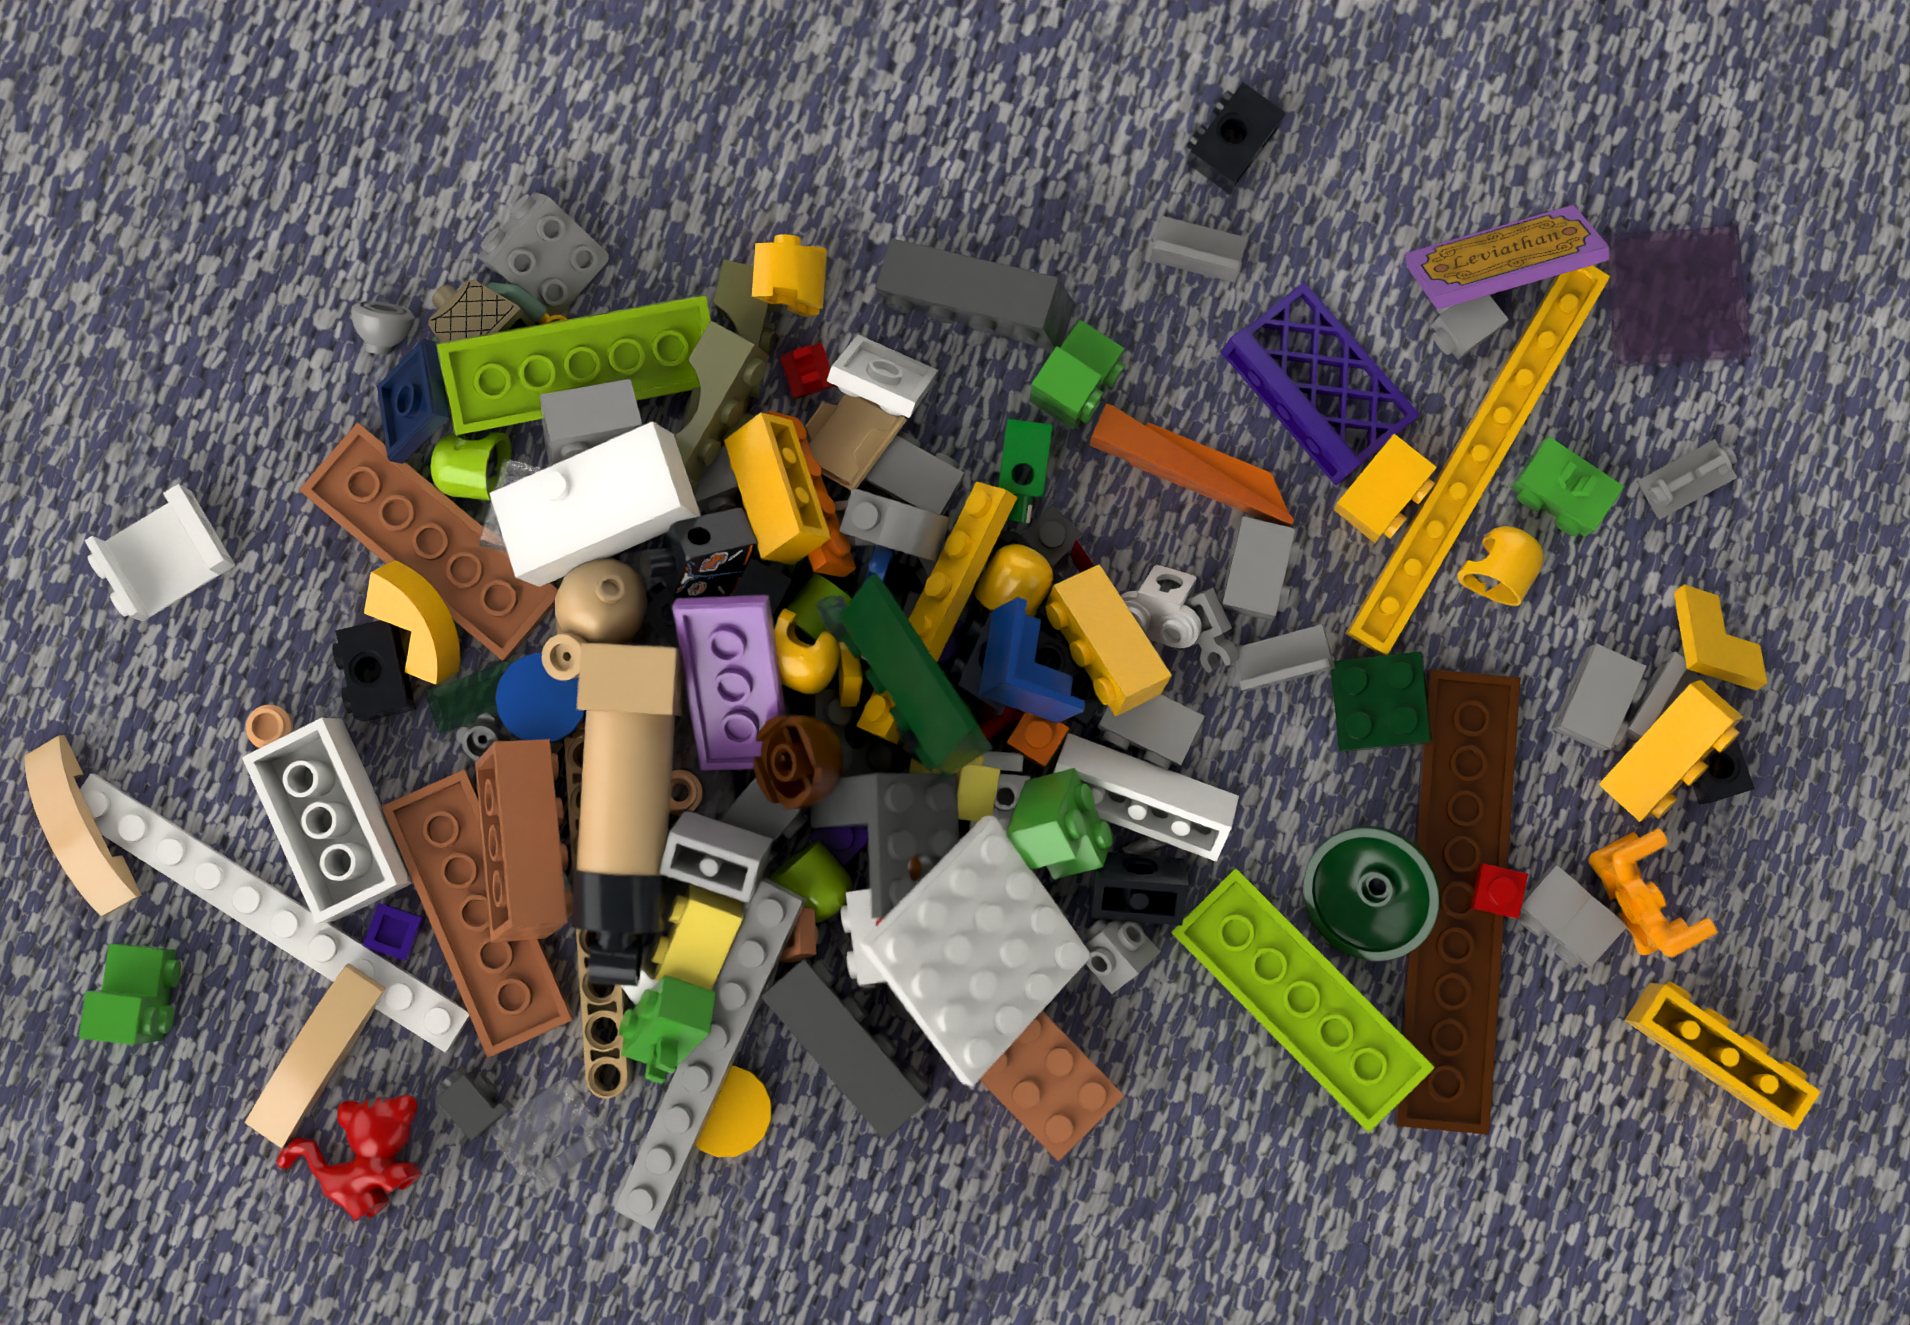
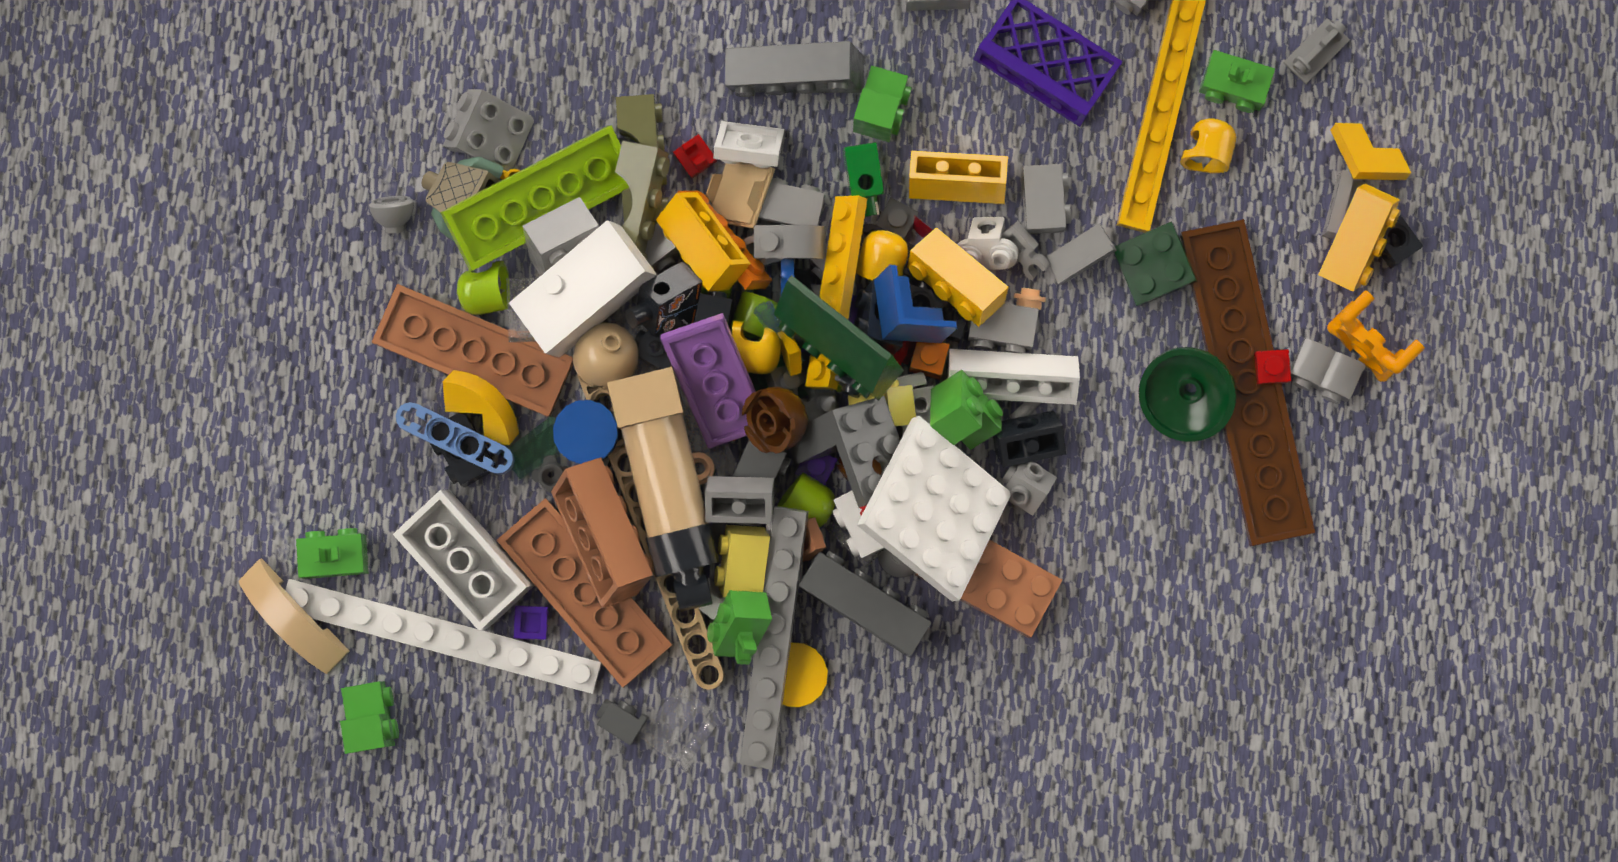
camera: 15 degrees left, 0 degrees up
white panel [84,484,236,622] -> none
tan slope [244,963,386,1148] -> none
light nougat plate [246,705,293,748] -> none
red animal [276,1095,422,1222] -> none
dark blue plate [377,339,450,464] -> none
tan tile [542,633,587,680] -> none
yellow cylinder [752,234,827,317] -> none
orange wedge [1089,403,1294,527] -> none
lime plate [1171,868,1435,1133] -> none
yellow brick [1334,434,1437,544] -> none
light grey brick [1551,643,1647,751] -> none
yellow brick [1624,981,1821,1131] -> none
none -> bright green brick [296,528,369,579]
none -> medium blue beam [396,402,515,475]
none -> yellow brick [909,151,1008,204]
none -> light nougat plate [1014,288,1046,310]

